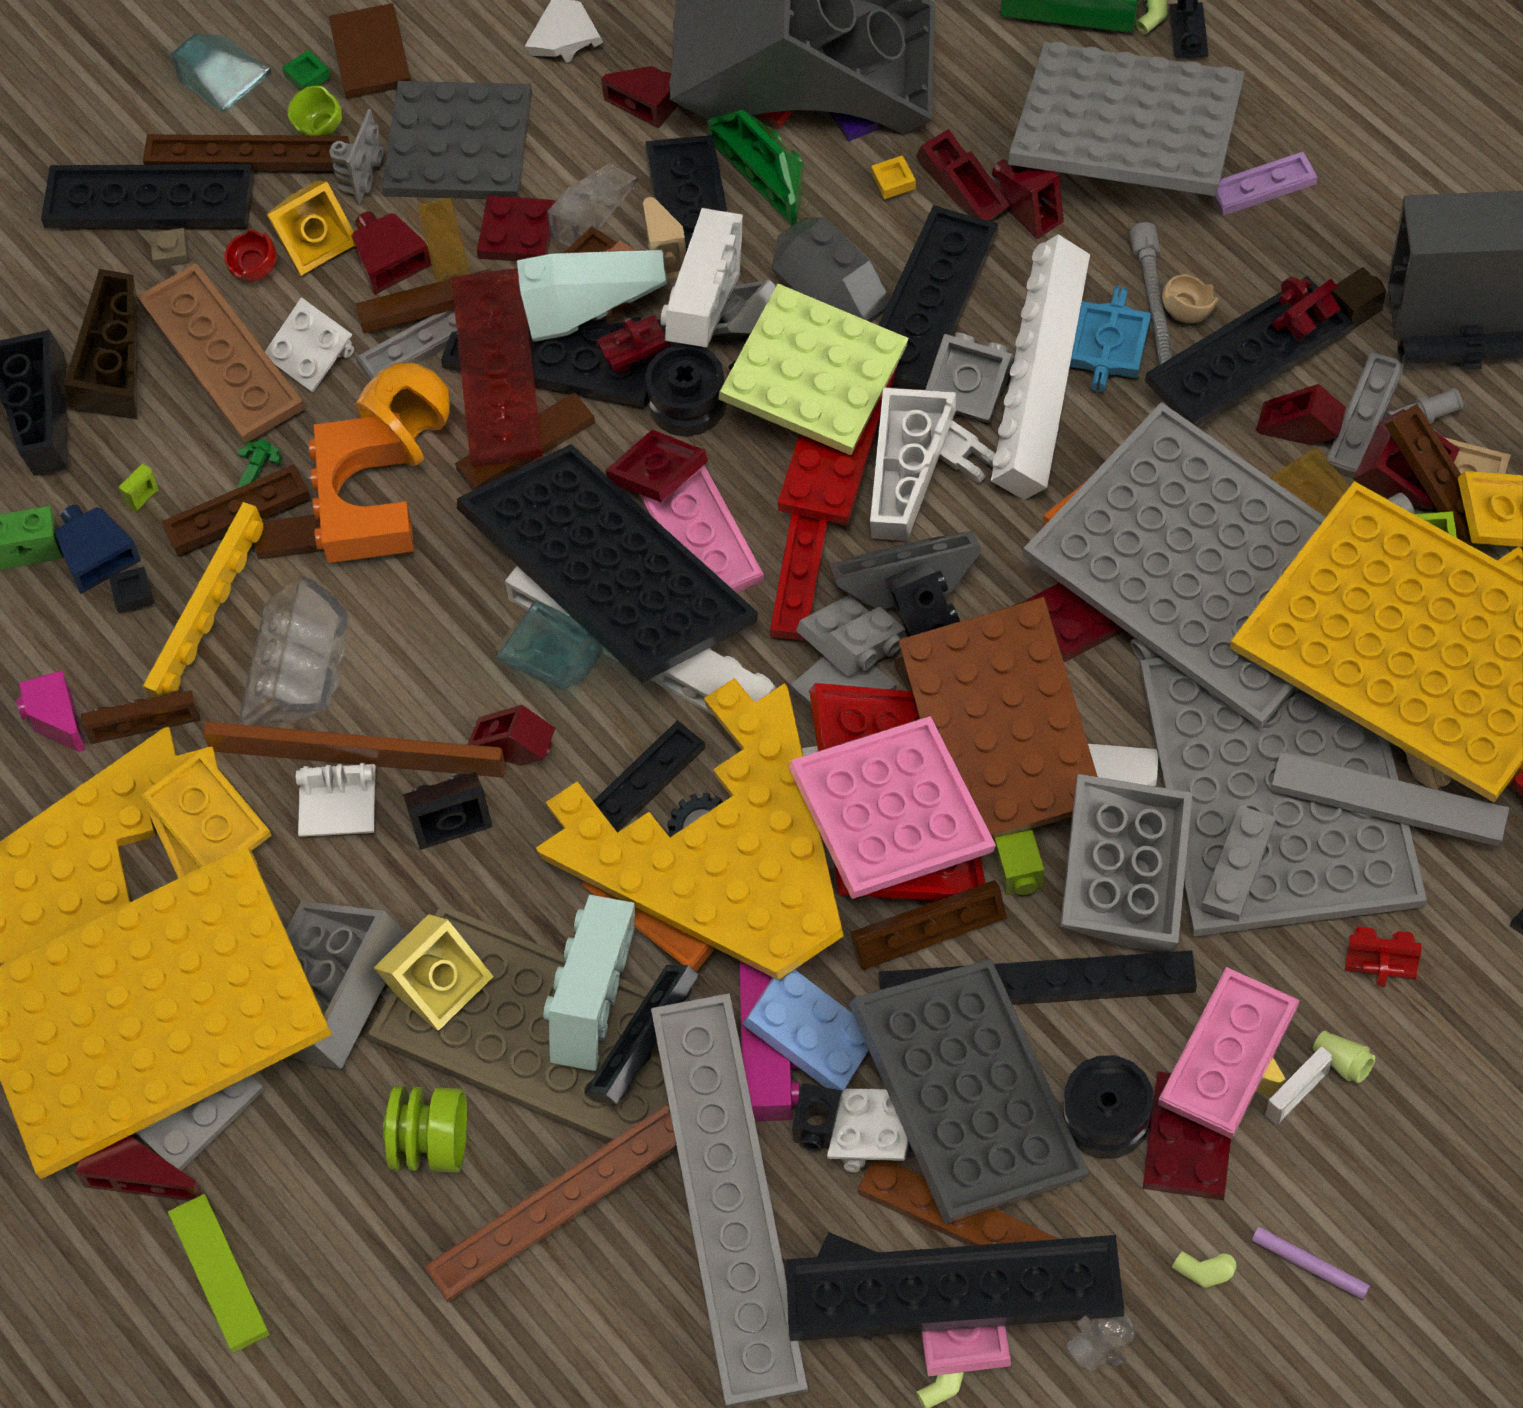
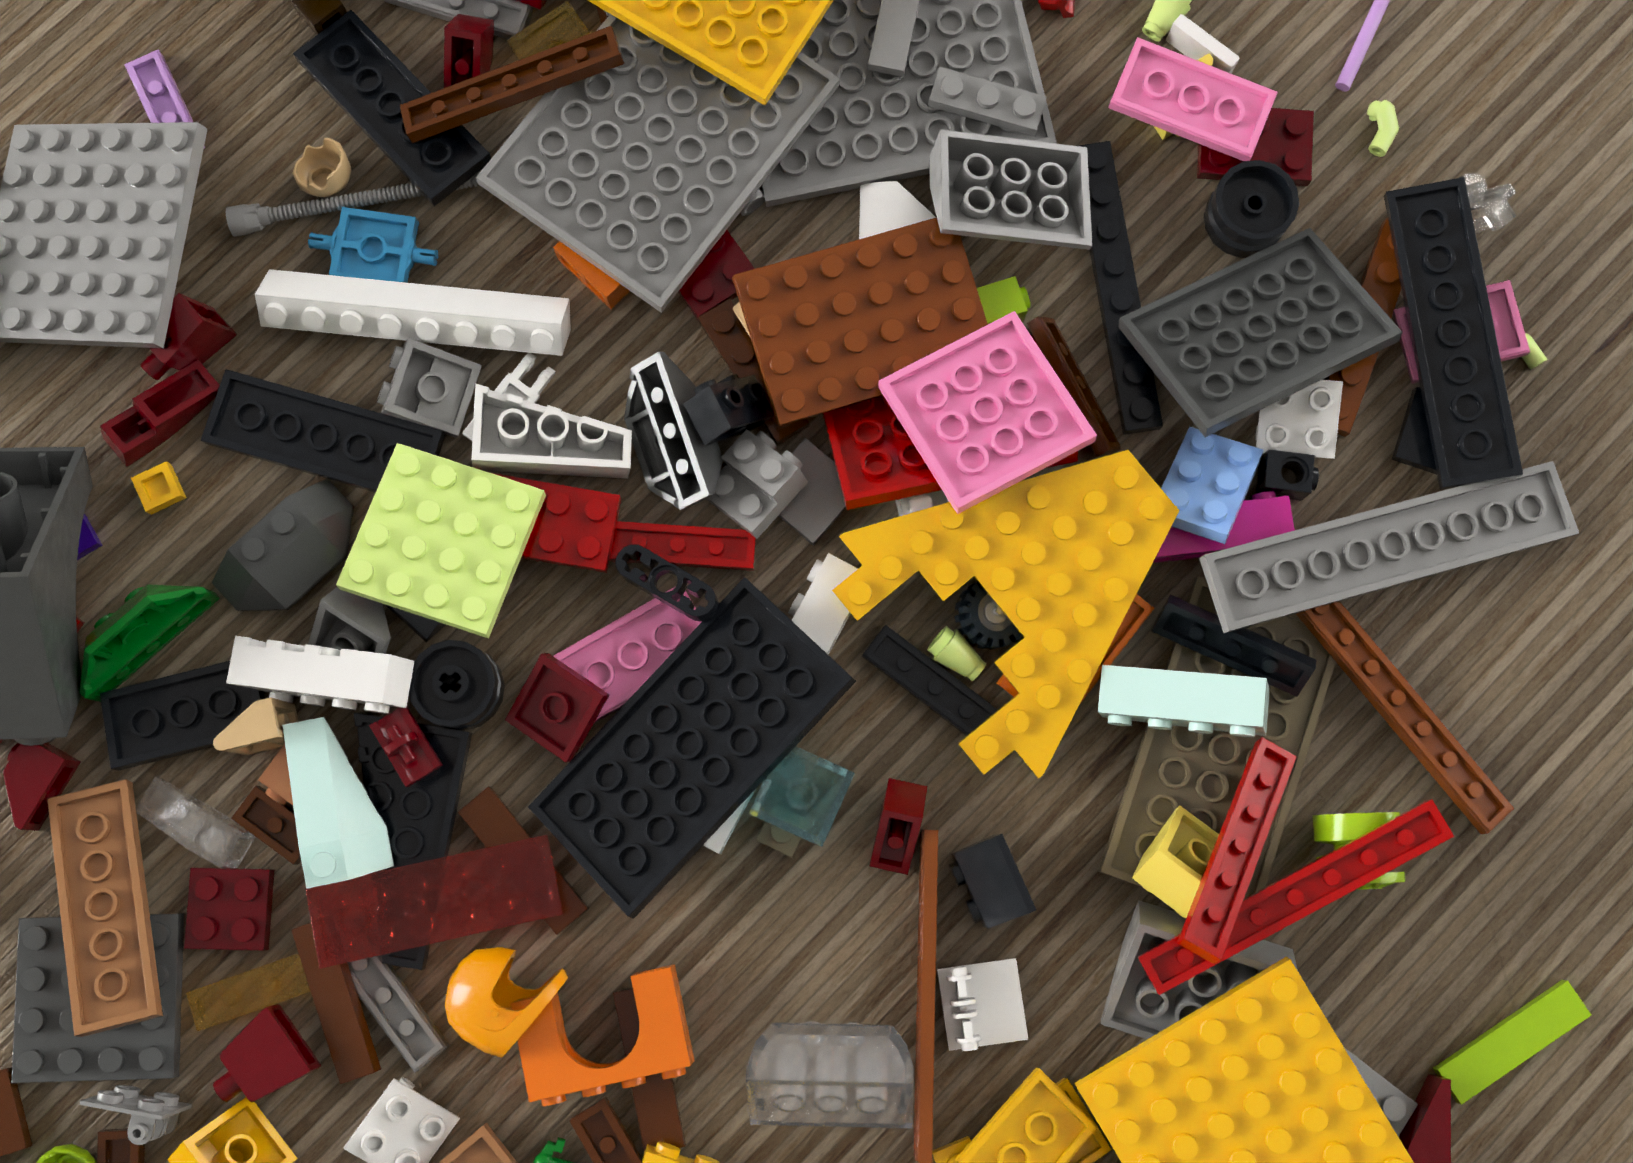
camera: 100 degrees left, 20 degrees up
dark red hips [1272,276,1340,340] -> none
none -> medium nougat plate [47,779,163,1037]
none -> reddish brown plate [400,26,624,143]
none -> black beam [616,544,719,622]
none -> yellowish green cone [927,626,987,681]
none -> red plate [1137,799,1454,995]
none -> red plate [1177,737,1297,964]

